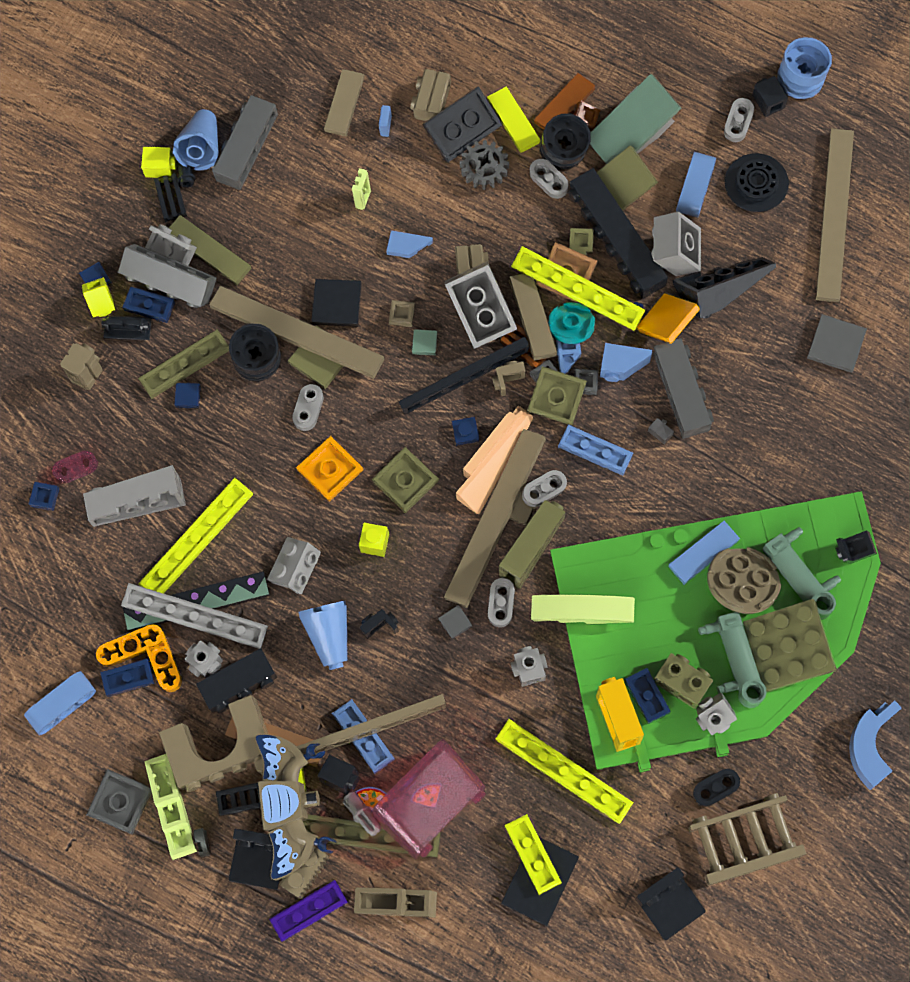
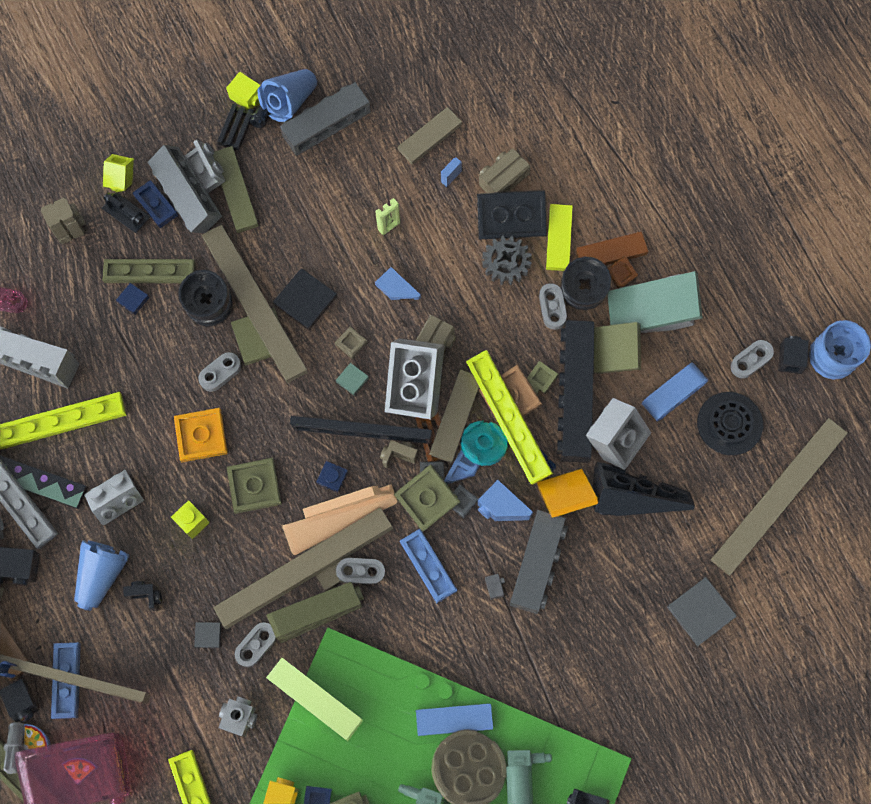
camera: 30 degrees right, 0 degrees up
dark blue tile [79,262,111,285] -> none

